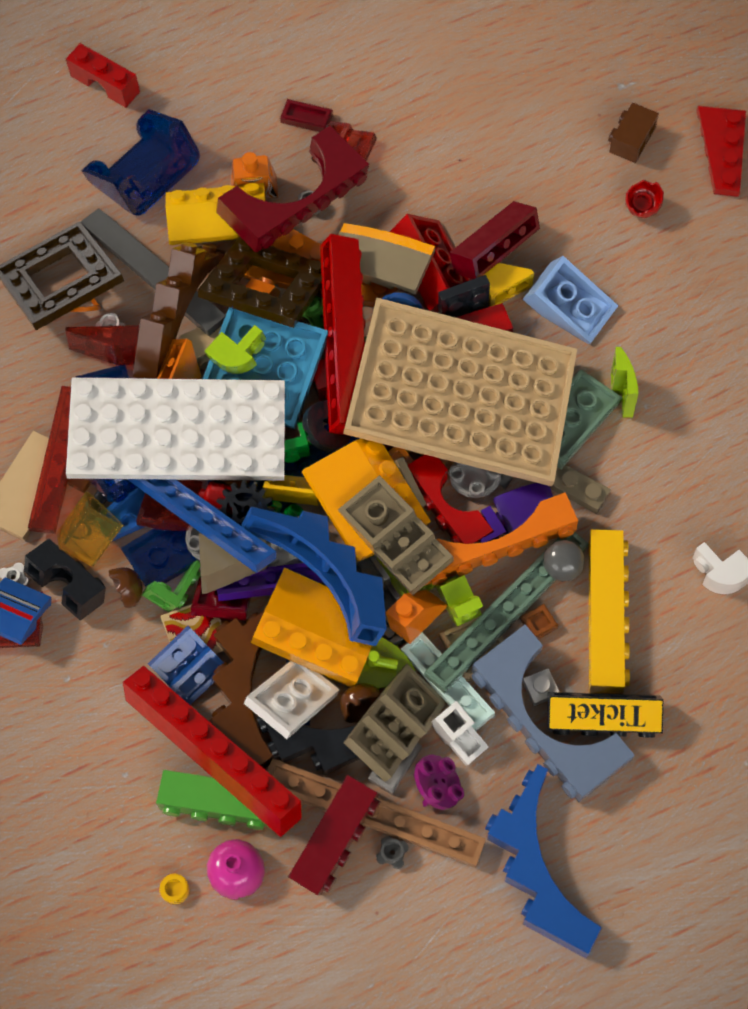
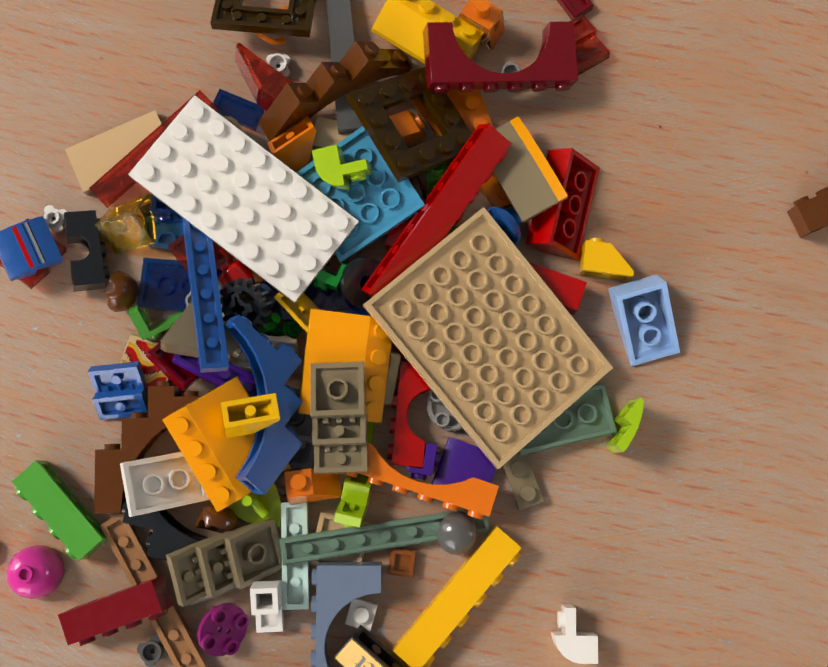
camera: 35 degrees right, 15 degrees up
red brick [123,665,302,837] -> none
black plate [438,275,490,318] -> none
dark red brick [450,201,540,279] -> none
red hair [625,180,664,218] -> none
none -> yellow slope [221,393,280,438]

